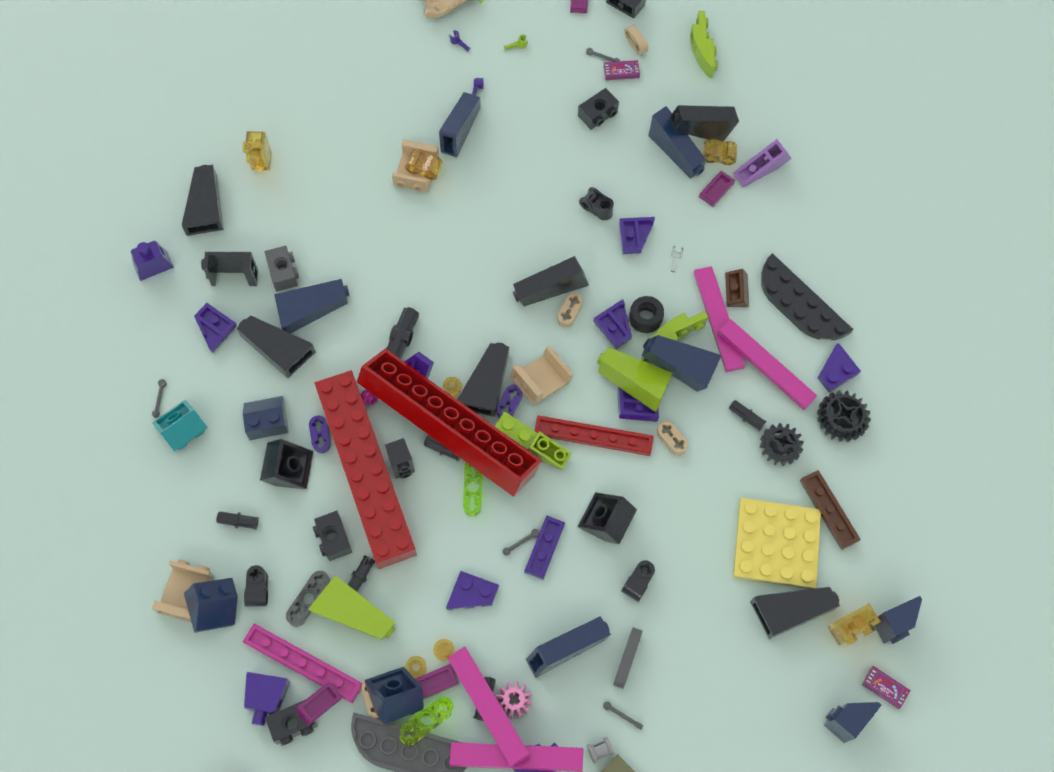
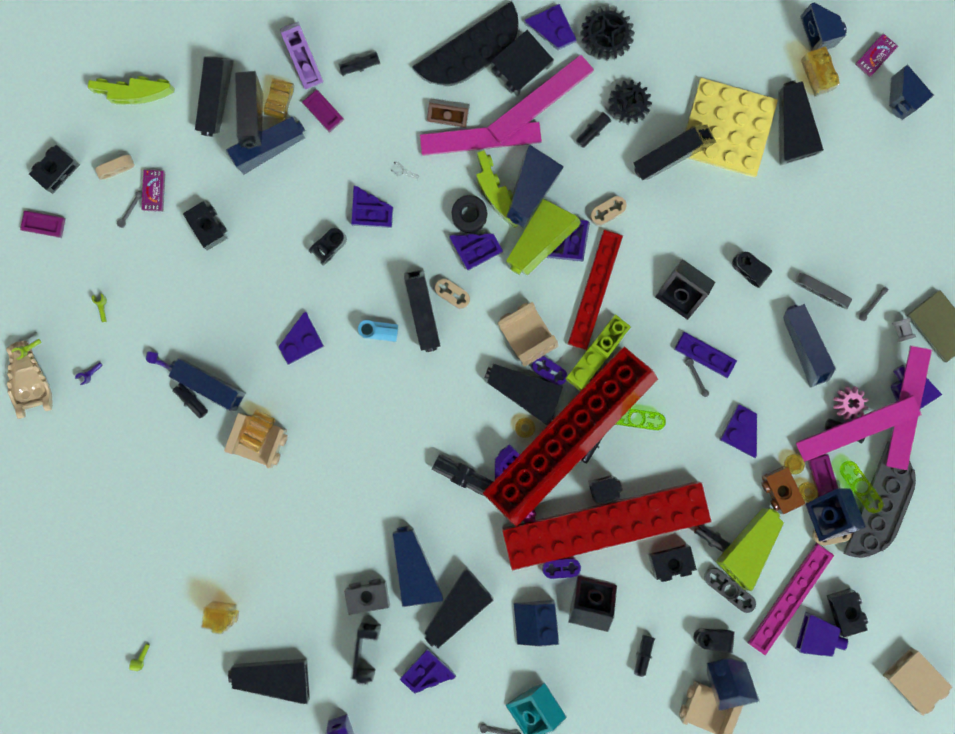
camera: 85 degrees left, 20 degrees up
magenta tile [295,681,342,726] -> none
reddish brown plate [800,470,861,550] -> none
none -> lime hand [129,644,150,671]
none -> black axle [172,383,208,419]
none -> black slope [195,56,234,137]
none -> dark purple wing [279,312,325,365]
none -> black pin [339,51,380,76]
none -> medium azure piece [358,320,398,342]
none -> black panel [491,30,554,96]
none -> black slope [633,125,716,181]
none -> dark orange brick [761,466,805,514]

